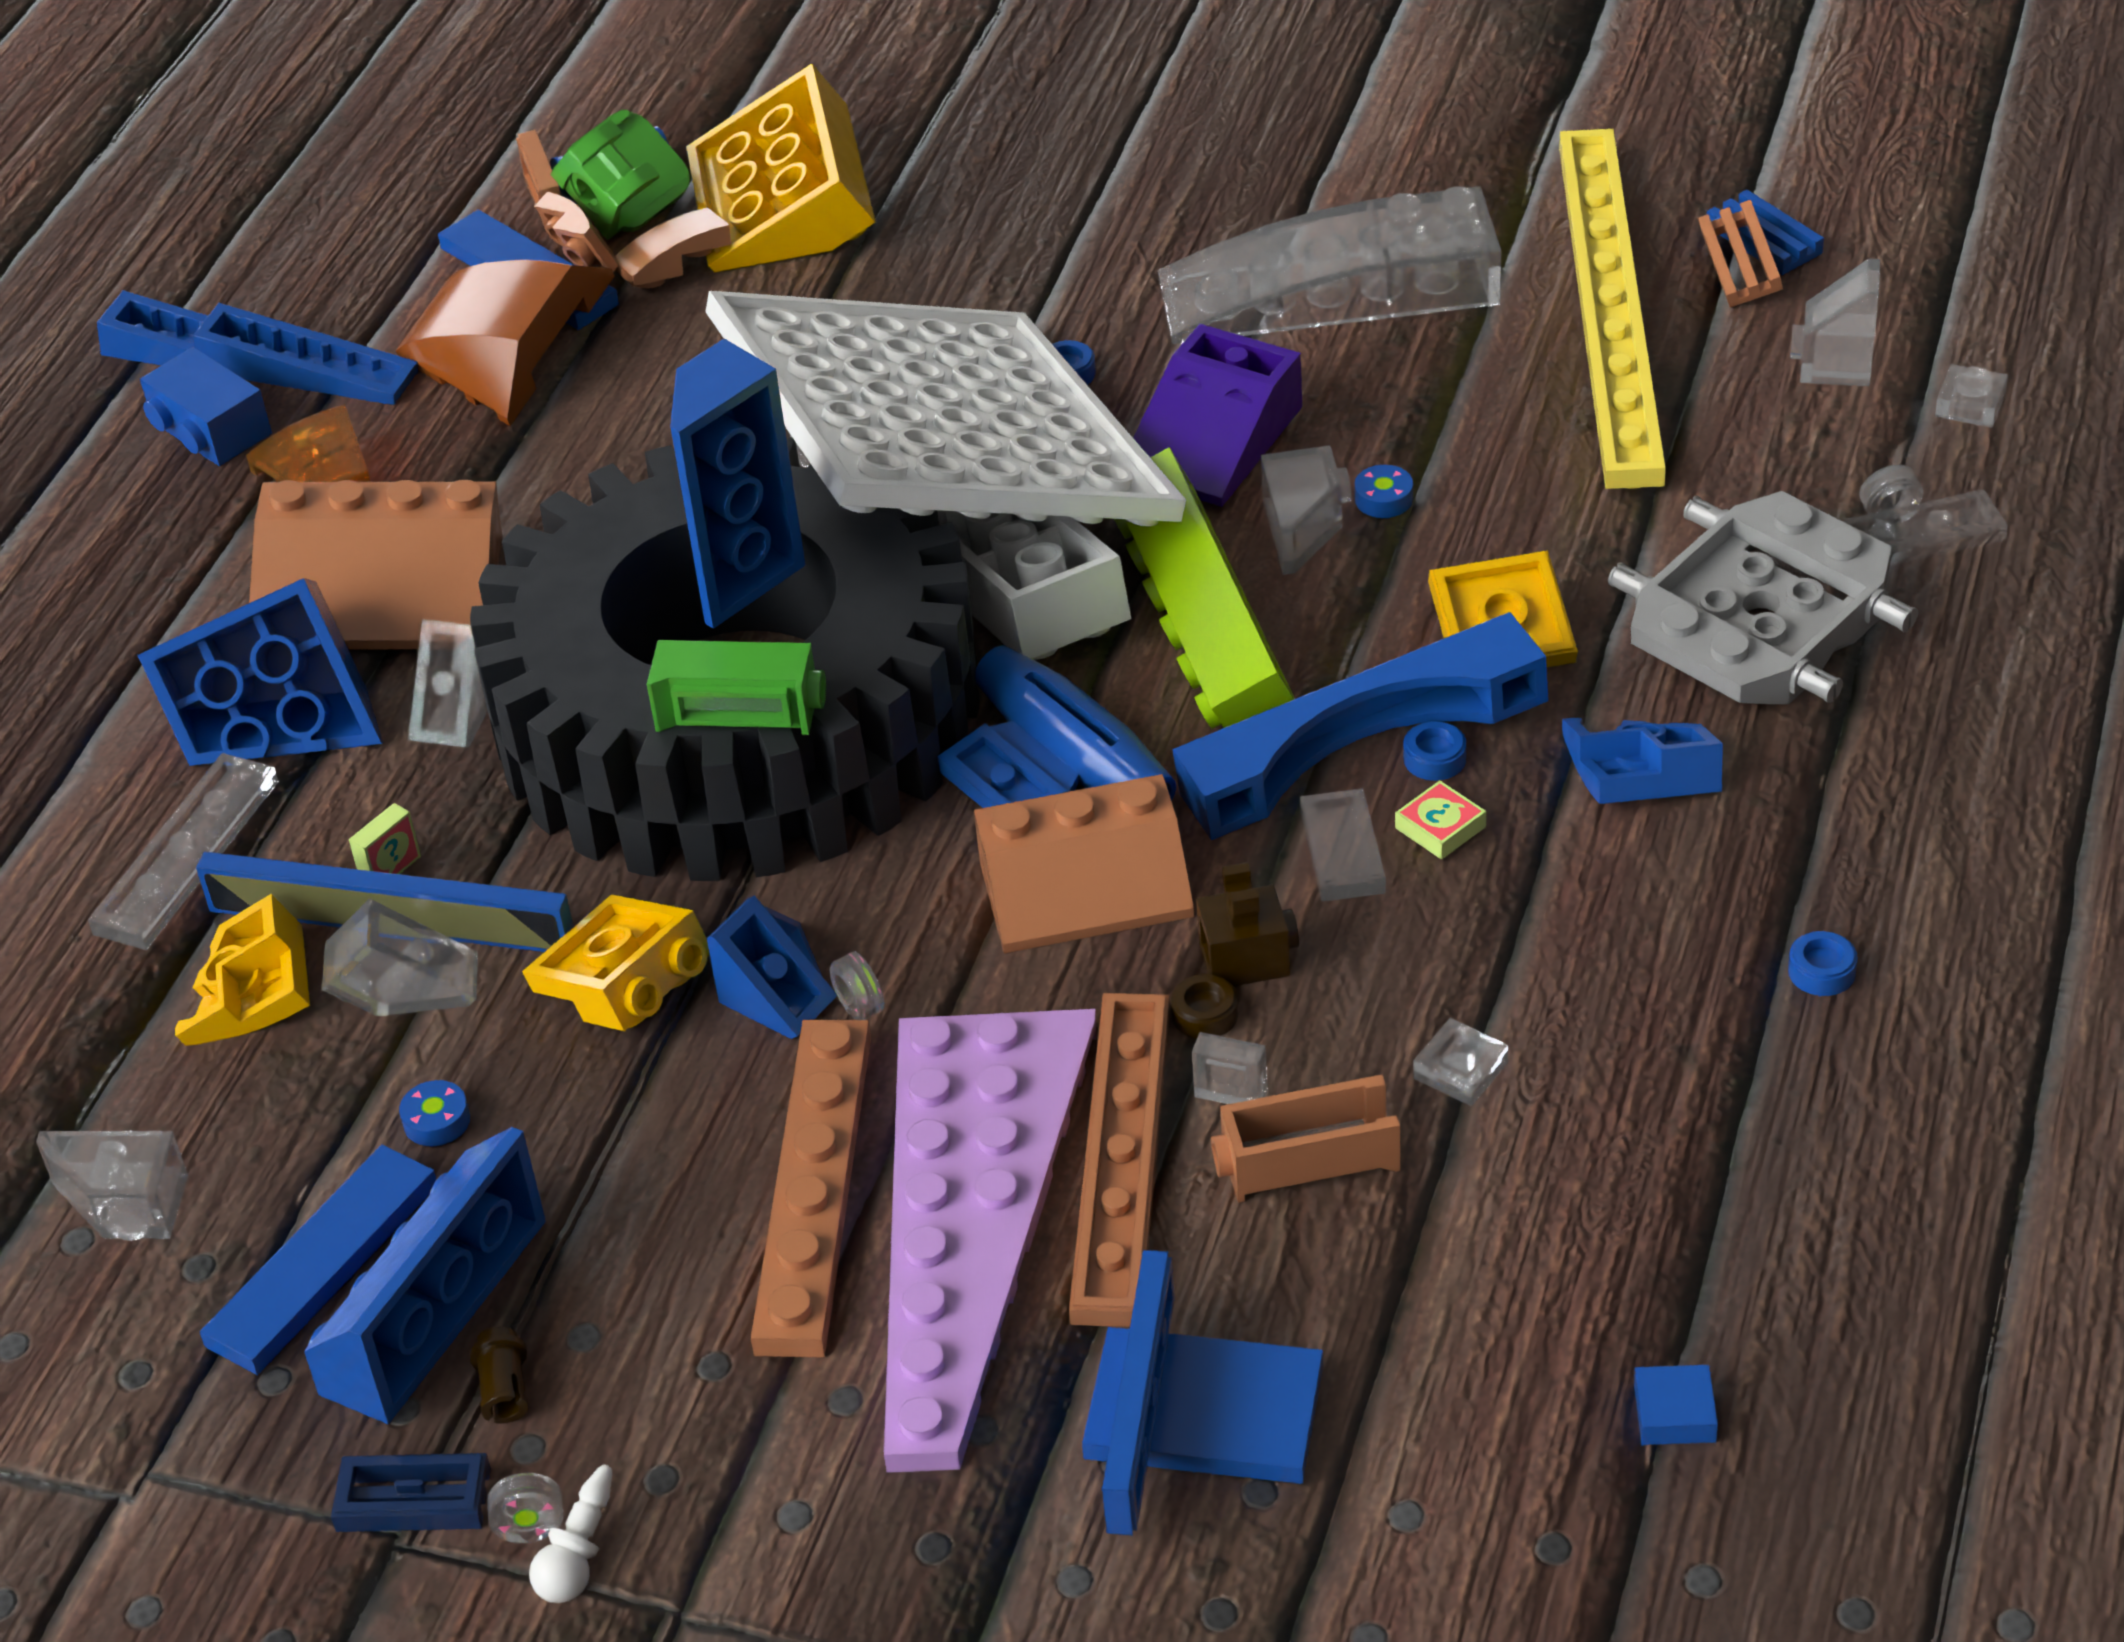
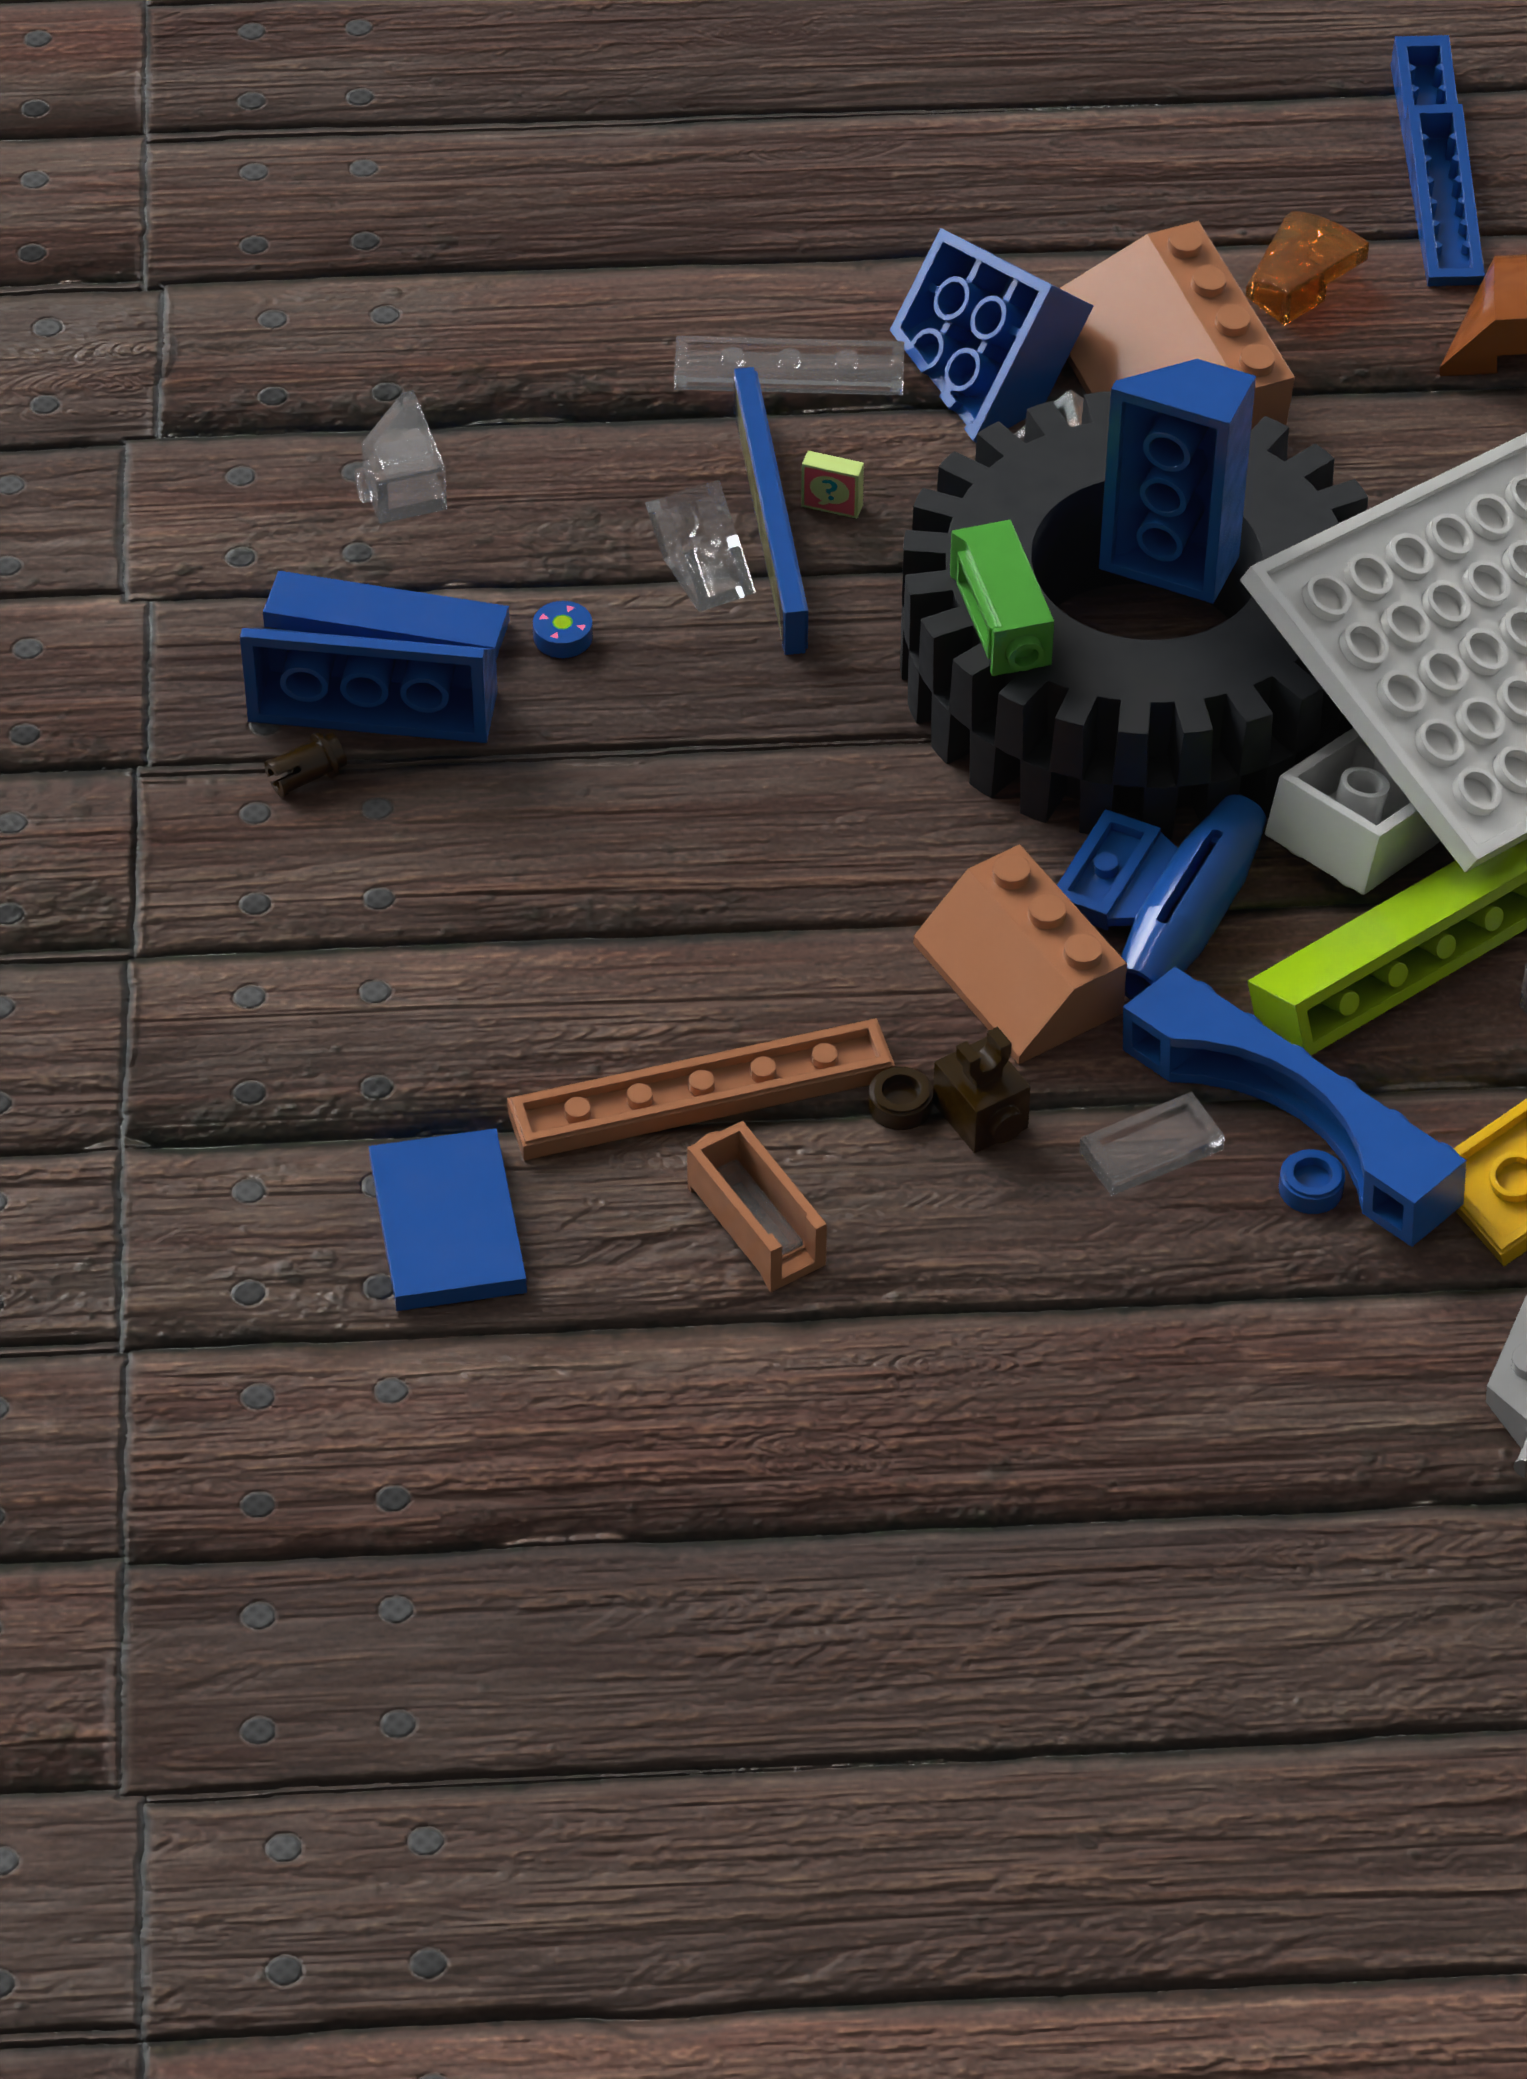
camera: 65 degrees right, 5 degrees up
blue brick [140,347,272,466] -> none
yellow slope [175,894,310,1046] -> none
dark blue tile [331,1453,491,1532] -> none
clear tile [487,1473,564,1543] -> none
yellow plate [522,894,710,1031] -> none
white bar [529,1465,612,1603] -> none
blue slope [707,895,838,1039] -> none
nougat plate [751,1020,871,1357] -> none
clear tile [830,951,885,1020] -> none
lavender wing [884,1009,1097,1473] -> none
blue tile [1102,1250,1175,1536] -> none
clear tile [1192,1032,1268,1104] -> none
yellowish green tile [1395,780,1486,860] -> none
clear plate [1413,1018,1508,1106] -> none
blue slope [1562,718,1723,804] -> none
blue tile [1634,1365,1718,1445] -> none
blue tile [1788,931,1858,996] -> none

